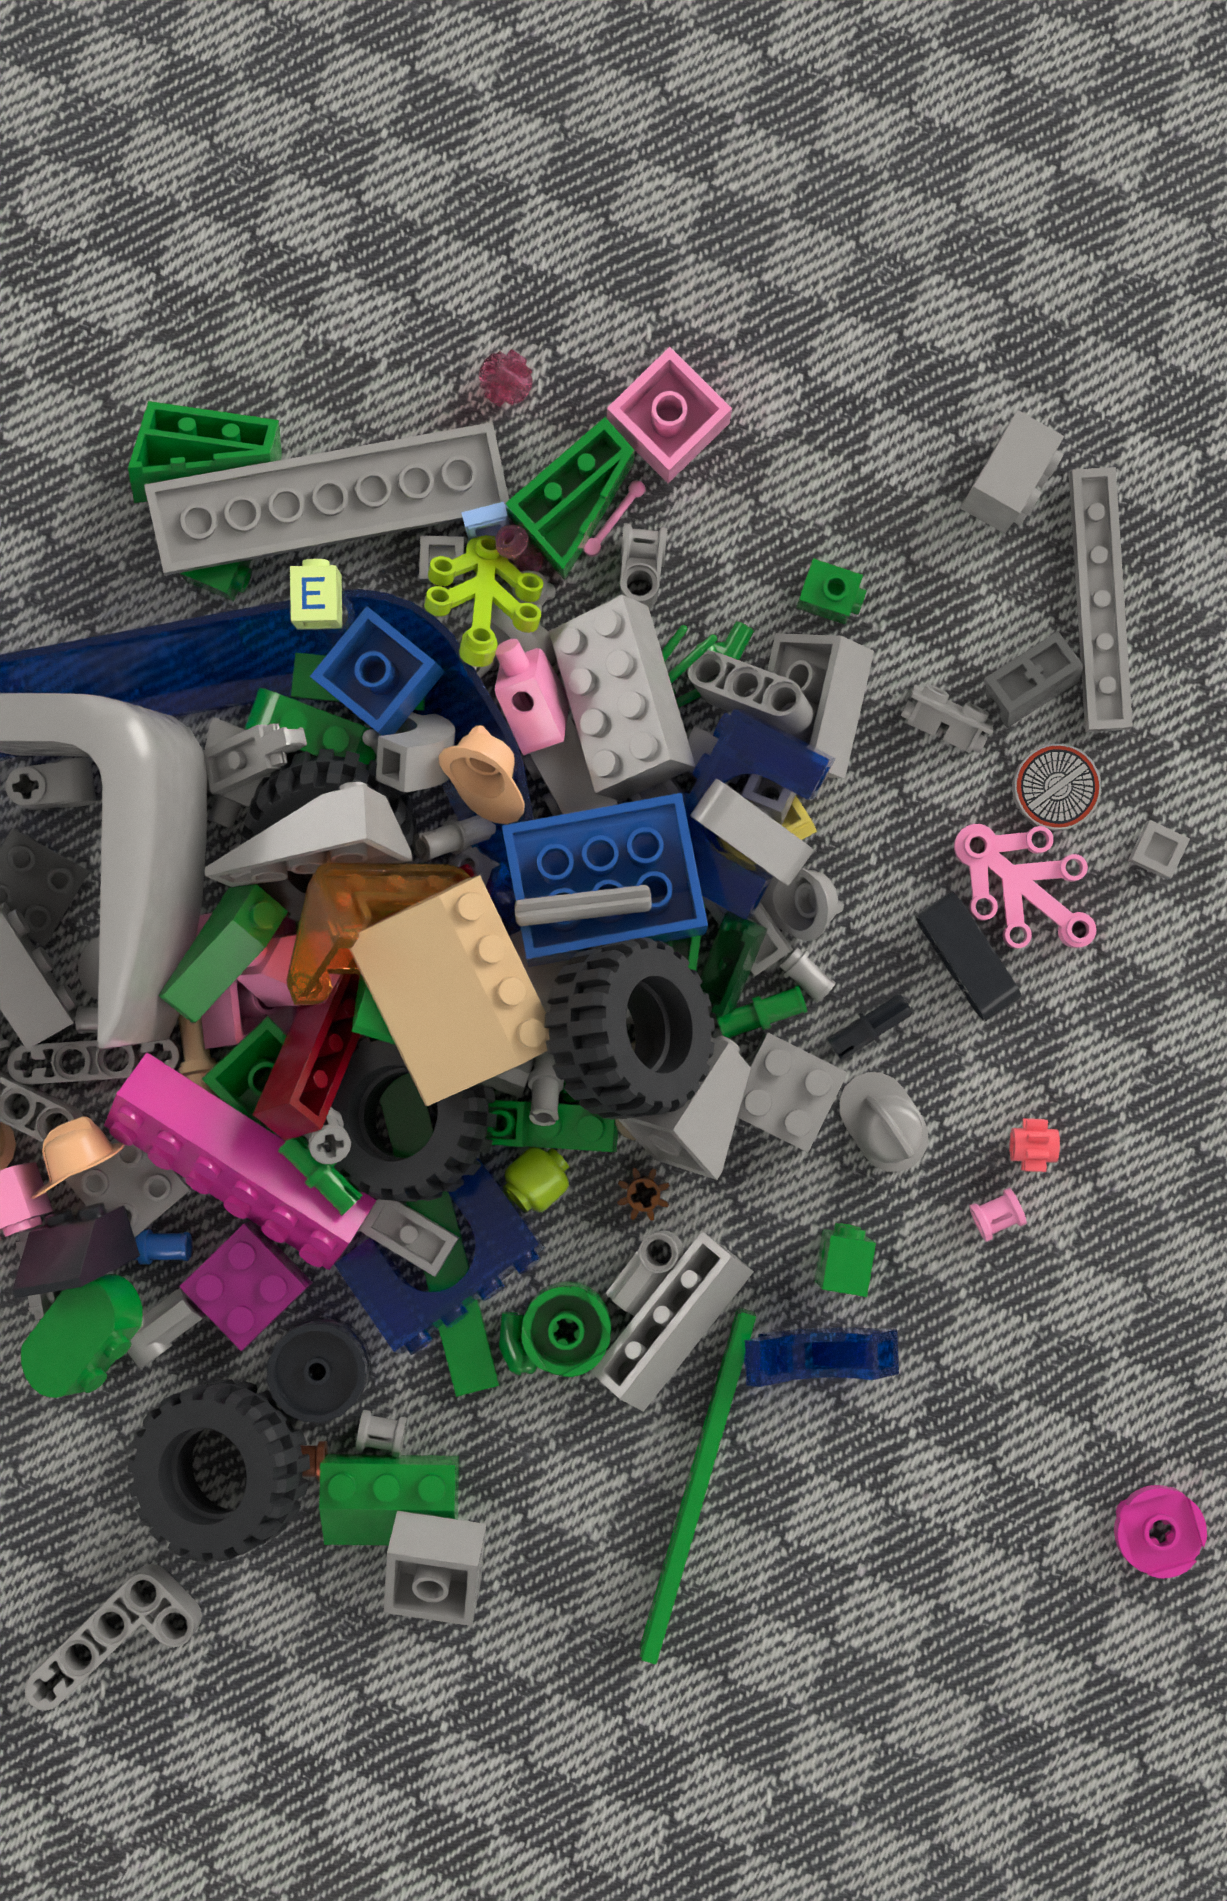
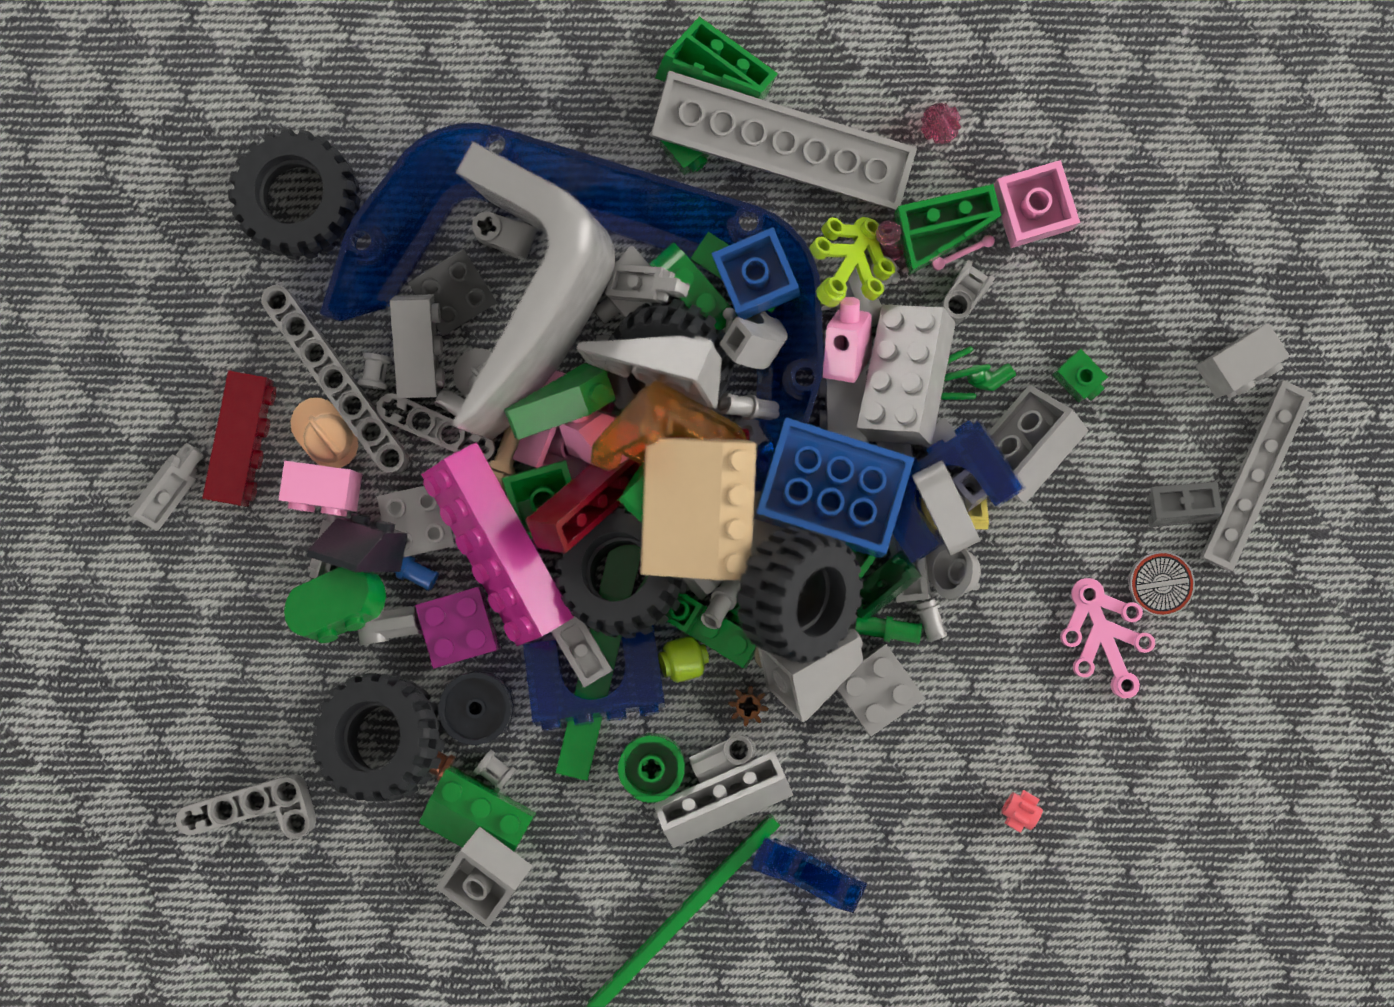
camera: 30 degrees right, 0 degrees up
light nougat piece [31,1116,125,1199] -> none
green pin [278,1135,363,1216] -> none
yellowish green brick [290,559,342,630] -> none
light grey bush [305,1107,351,1164] -> none
light grey plate [419,536,465,584] -> none
light nougat piece [439,725,525,824] -> none
light blue tile [462,502,511,541] -> none
green arm [499,1312,537,1376] -> none
light grey axle [514,885,652,926] -> none
light grey beam [687,651,813,734] -> none
green brick [814,1223,876,1297] -> none
black axle [827,995,912,1062] -> none
light grey piece [839,1072,928,1172] -> none
light grey hinge [901,684,994,753] -> none
black beam [915,891,1022,1022] -> none
bright pink bush [969,1188,1027,1242] -> none
light grey plate [1128,820,1190,880] -> none

